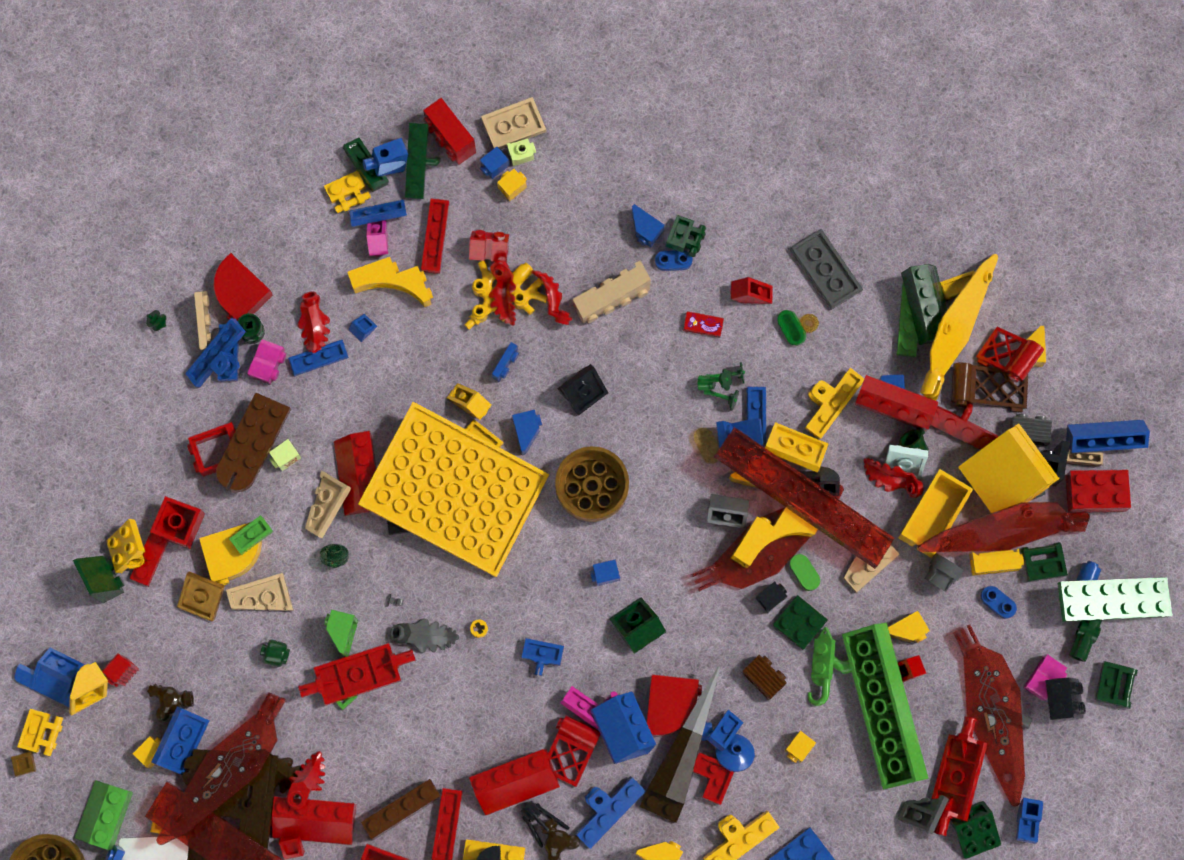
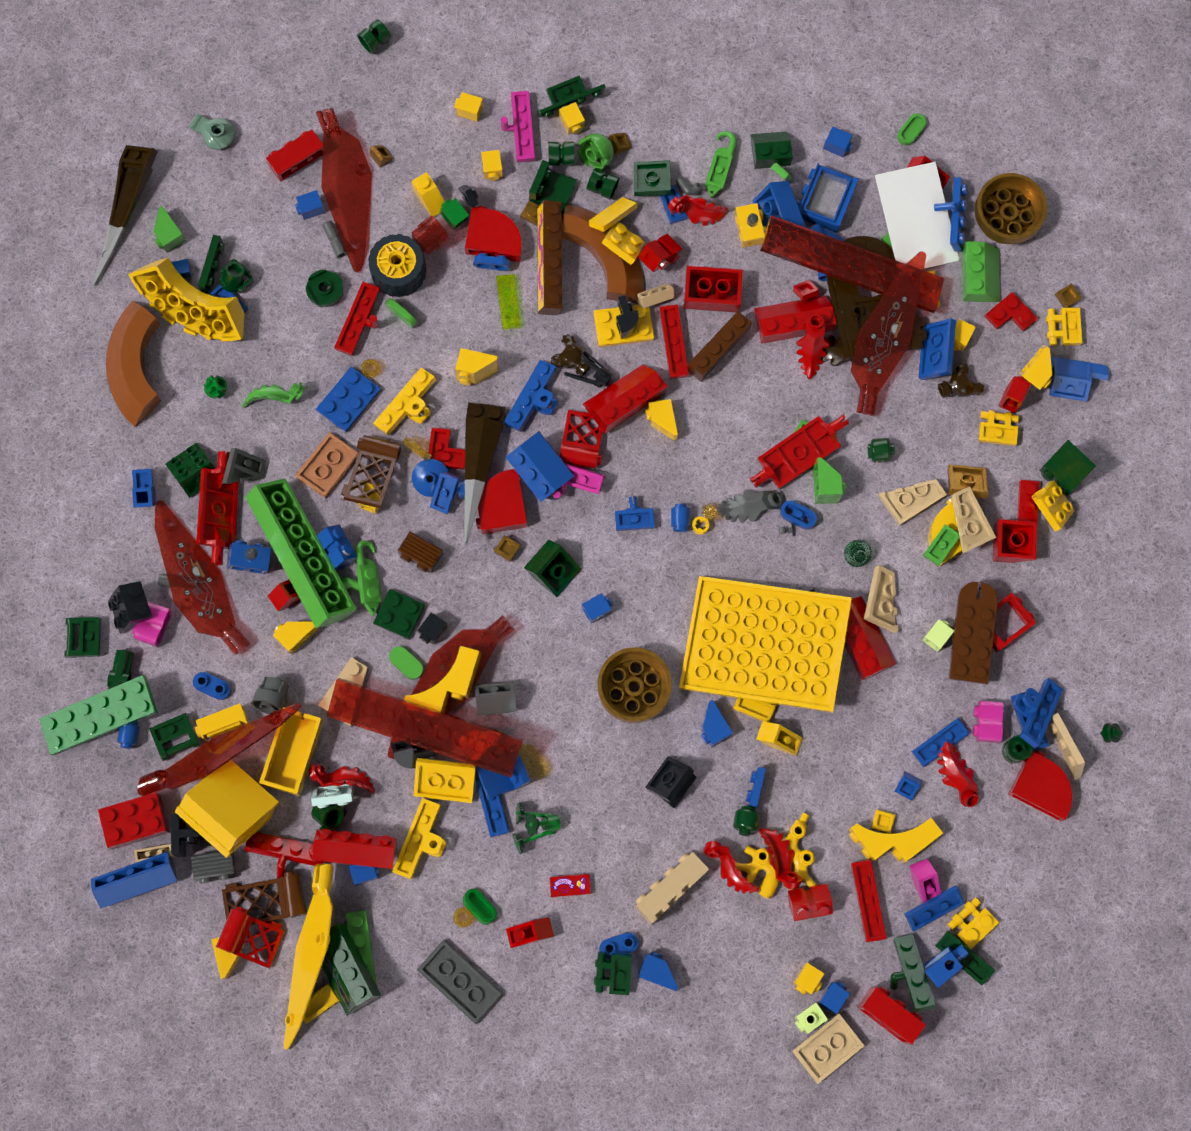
camera: 160 degrees right, 0 degrees up
none -> blue piece [227,541,271,574]
none -> nougat tile [295,432,359,499]
none -> blue piece [317,524,357,570]
none -> reddish brown piece [341,435,401,509]
none -> clear yellow tile [402,436,431,461]
none -> pearl gold plate [494,535,520,562]
none -> yellow slope [645,399,678,440]
none -> blue brick [671,504,690,532]
none -> clear yellow plate [702,503,719,521]
none -> dark green head [733,806,760,836]
none -> blue plate [780,501,817,530]
none -> yellow tile [871,809,895,834]
none -> tan wing [951,486,996,554]
none -> yellow plate [978,410,1019,446]
none -> red plate [984,292,1038,331]

